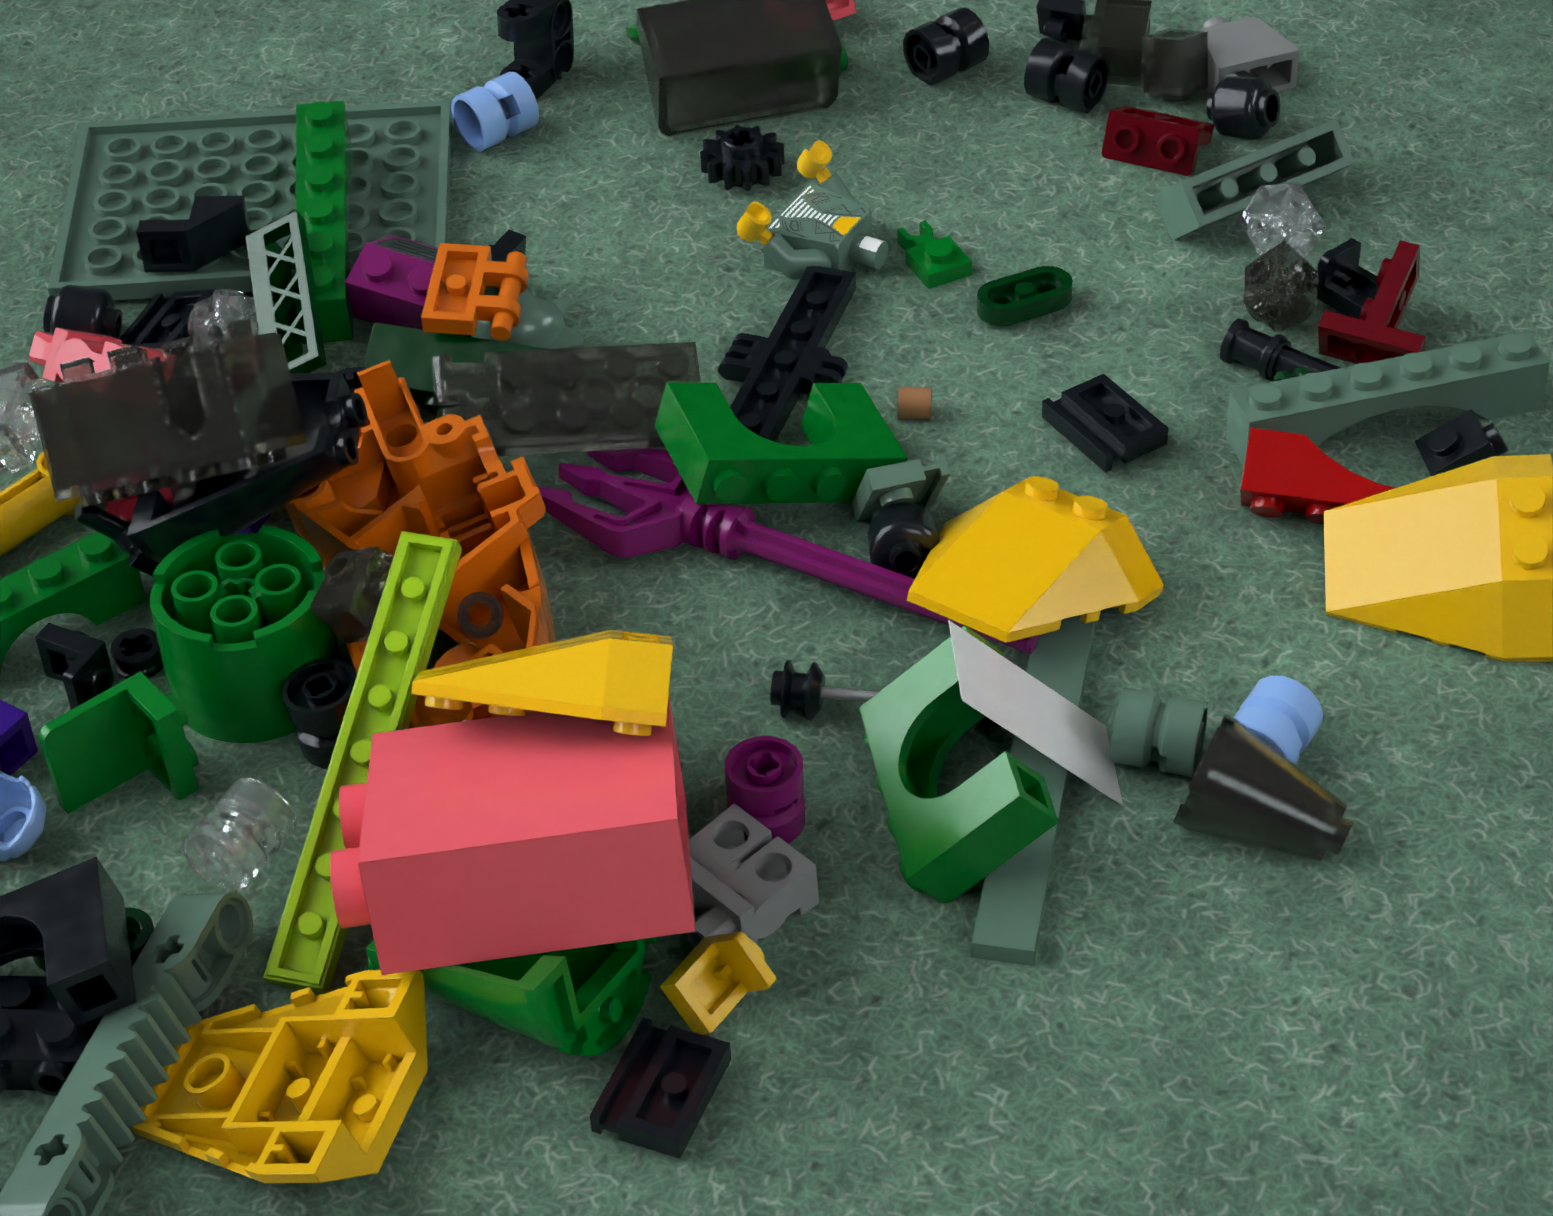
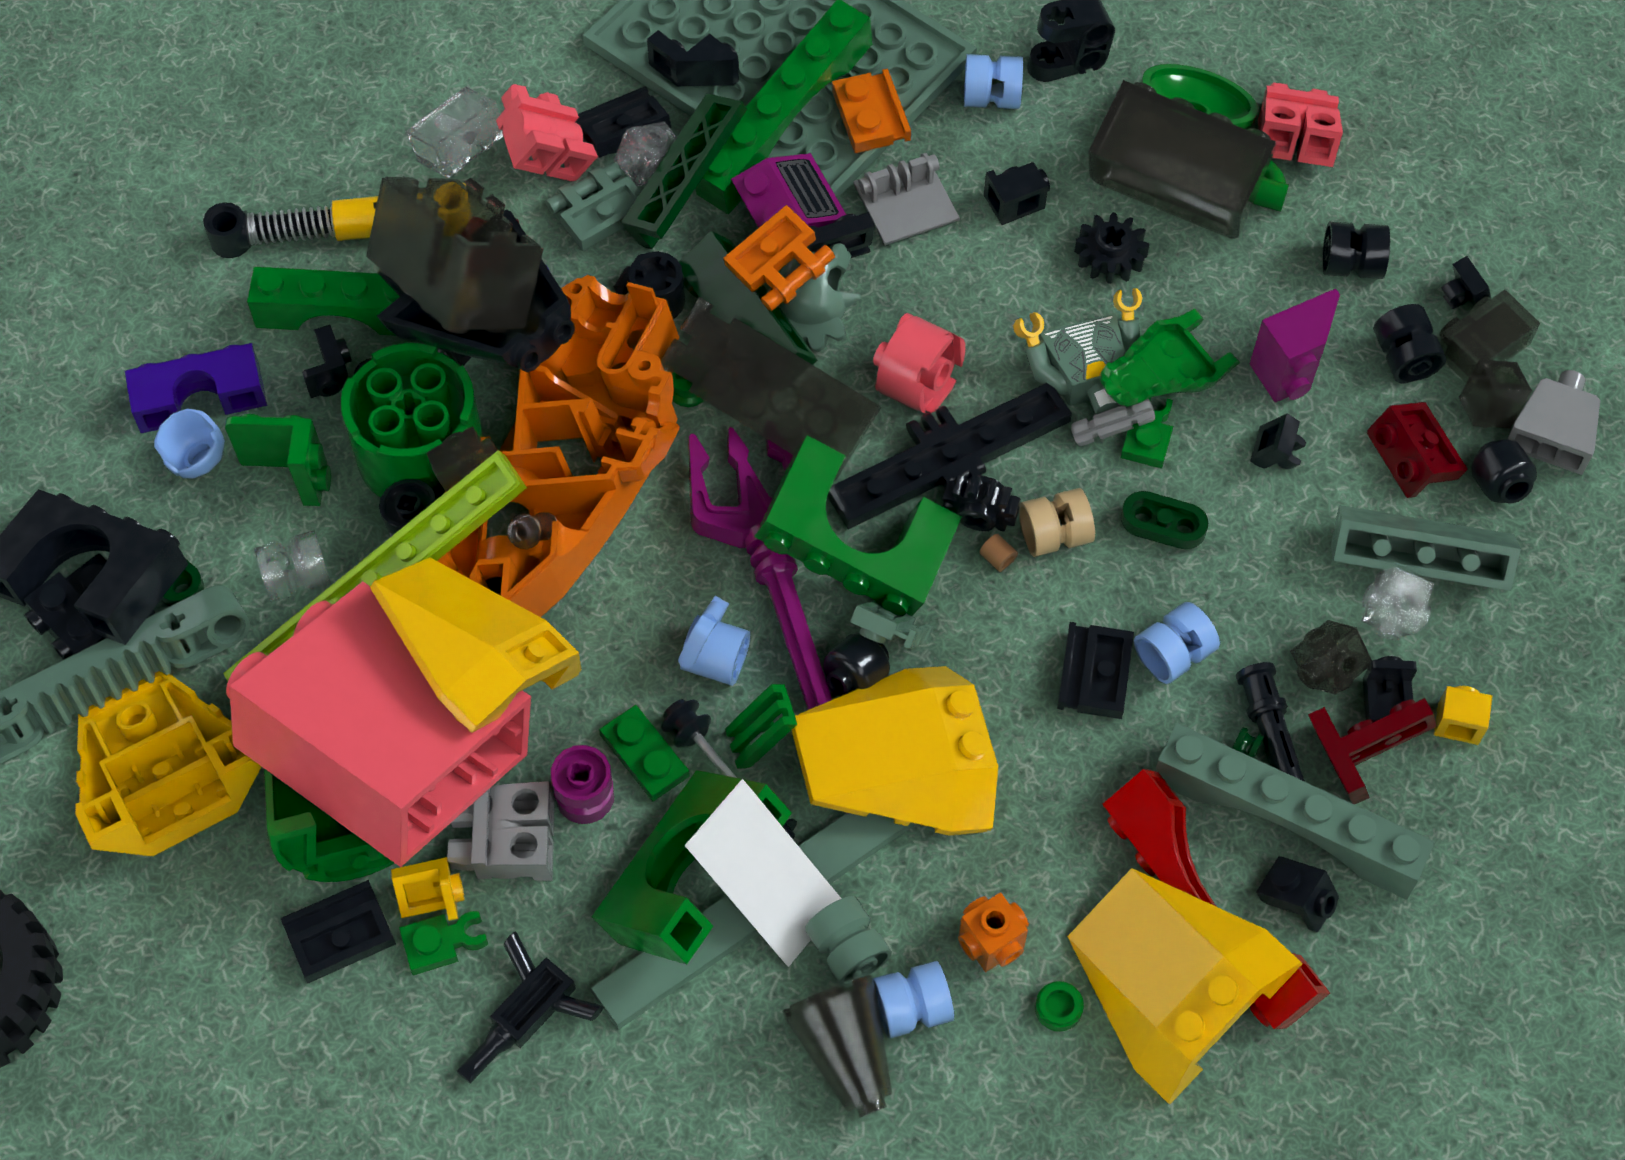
camera: 40 degrees right, 20 degrees up
black head [43,285,123,339] -> none
none -> green plate [399,911,488,975]
none -> black piece [457,931,604,1084]
none -> green plate [599,705,690,802]
none -> light blue piece [678,596,750,686]
none -> green tile [725,684,797,769]
none -> orange plate [832,68,911,153]
none -> light grey hinge [853,153,960,245]
none -> coral brick [873,313,965,414]
none -> black gear [942,474,1021,532]
none -> orange brick [958,892,1029,972]
none -> black brick [984,162,1050,225]
none -> tan wheel [1019,488,1095,557]
none -> green tile [1035,981,1084,1032]
none -> light grey axle [1071,399,1155,446]
none -> green animal [1100,309,1240,407]
none -> light blue wheel [1134,601,1220,684]
none -> magenta slope [1249,288,1340,403]
none -> black tile [1250,413,1306,469]
none -> yellow plate [1434,686,1493,745]

